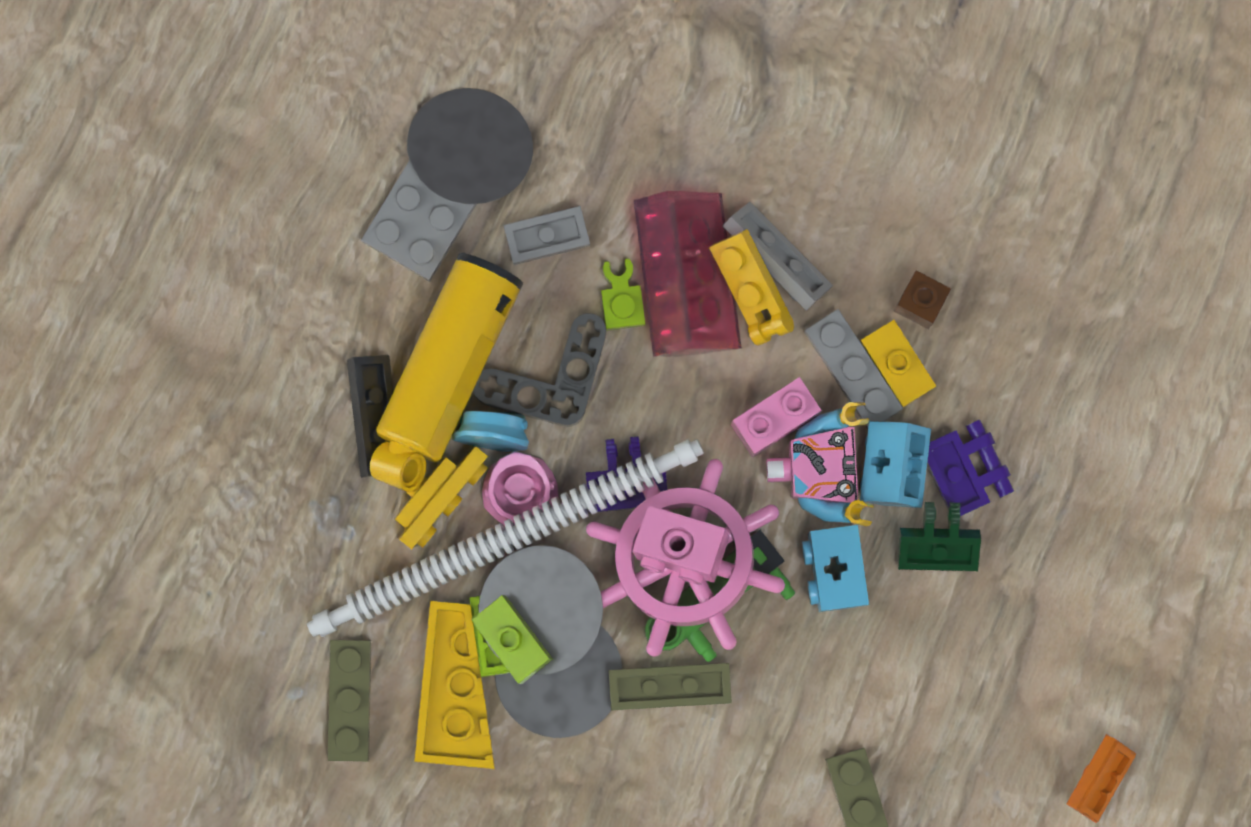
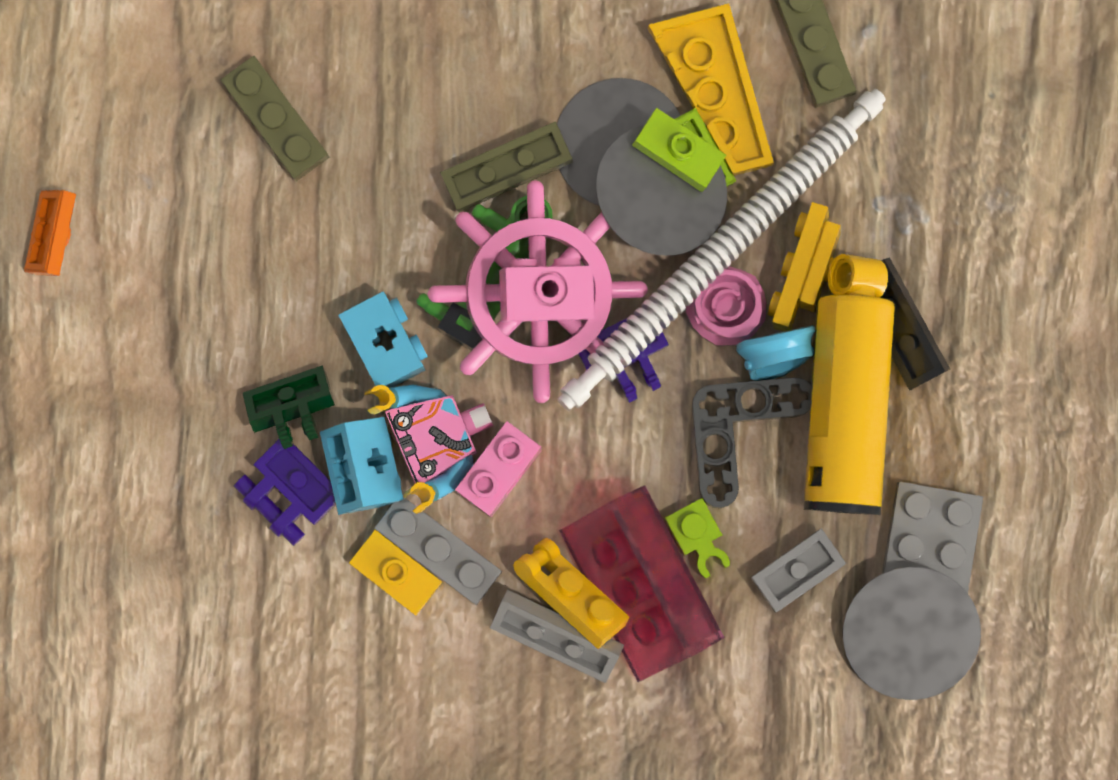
camera: 165 degrees right, 0 degrees up
reddish brown brick [894,270,951,330] -> none

